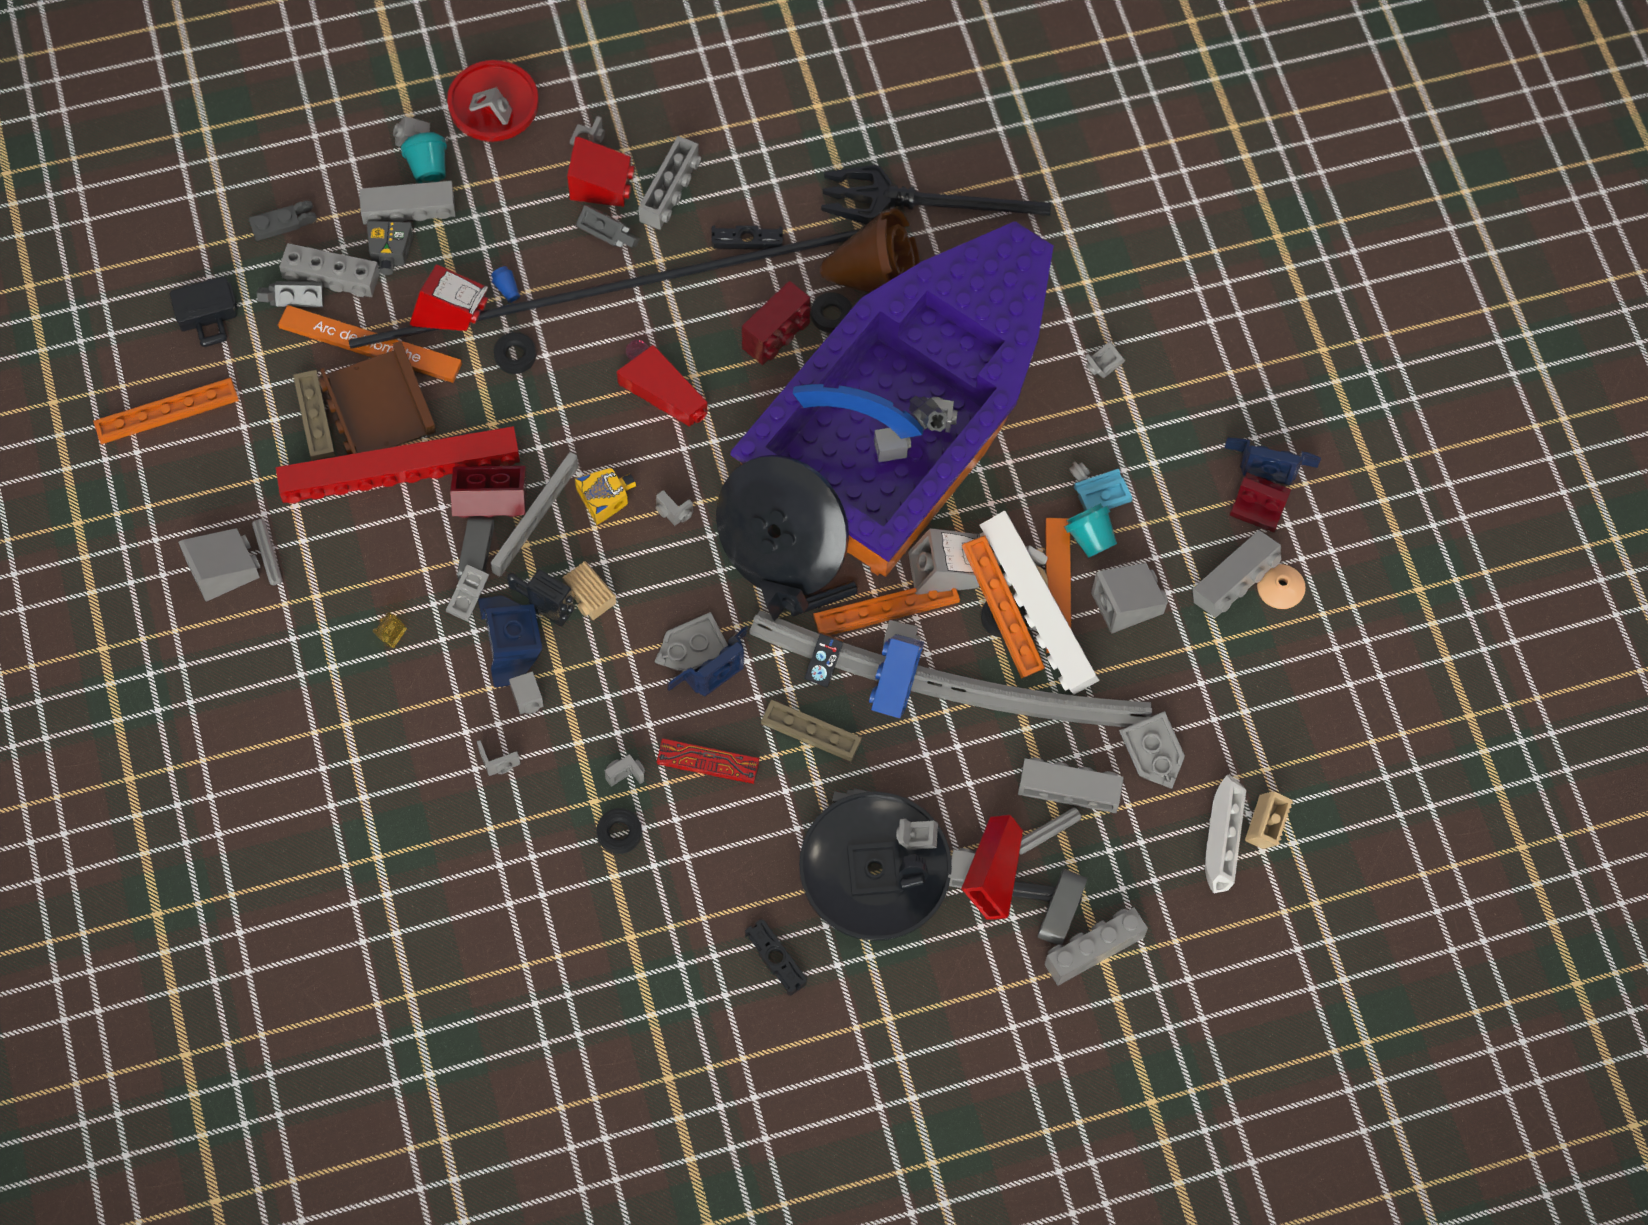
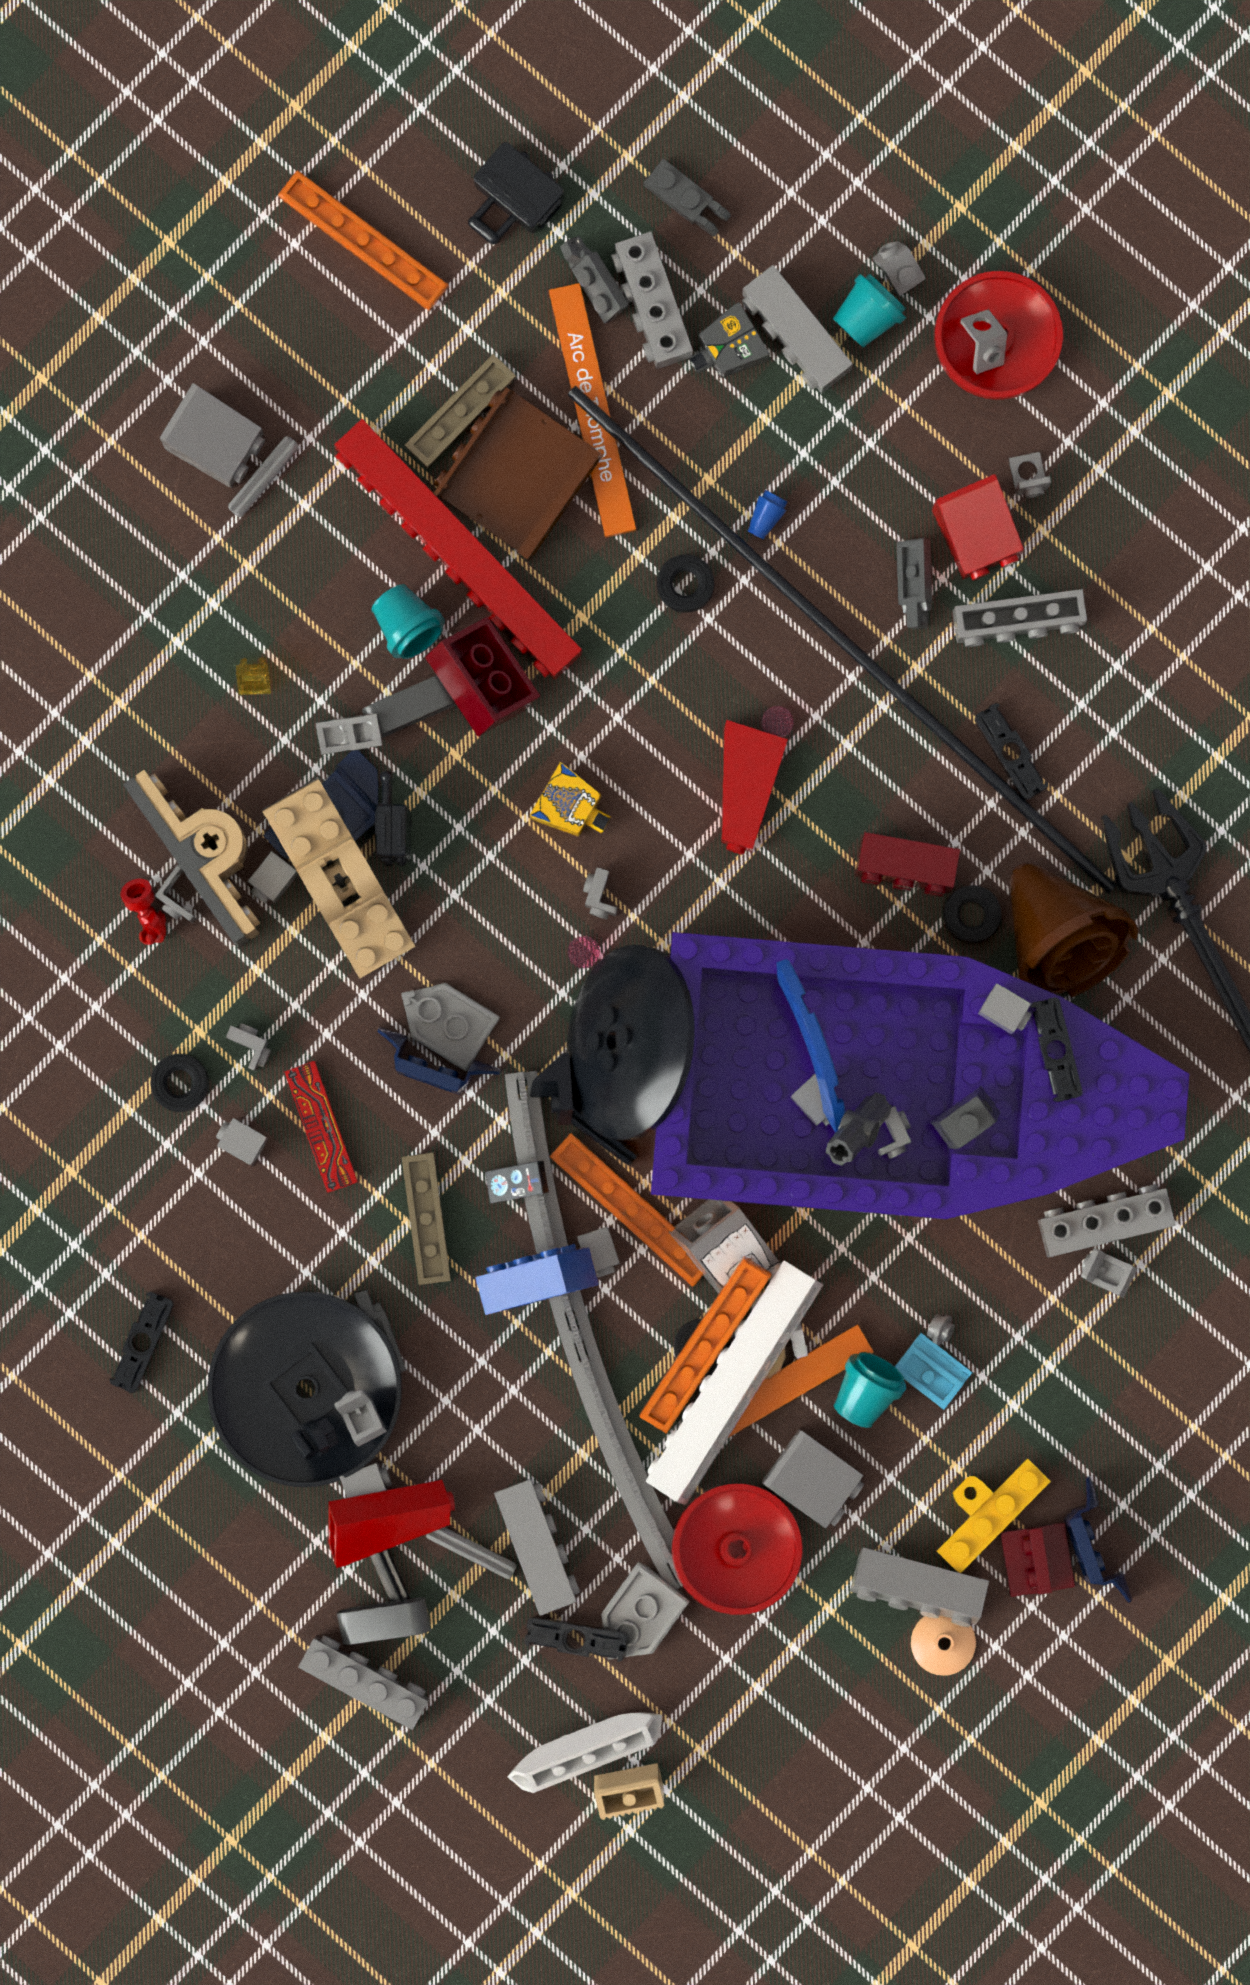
camera: 60 degrees right, 20 degrees up
red slope [409,264,488,331] -> none
light grey tile [491,452,578,577] -> none
tan brick [562,561,616,620] -> none
none -> red arm [120,878,166,945]
none -> tan piece [123,770,260,948]
none -> light grey brick [216,1118,269,1166]
none -> tan piece [261,777,416,979]
none -> teal piece [371,584,445,659]
none -> black piece [524,1616,628,1662]
none -> clear pink plate [568,936,600,968]
none -> red dish [672,1484,802,1615]
none -> dark grey torso [931,1086,1001,1149]
none -> yellow plate [937,1458,1051,1573]
none -> light grey brick [978,984,1032,1034]
none -> black piece [1030,997,1083,1102]
none -> light grey brick [1038,1184,1176,1258]

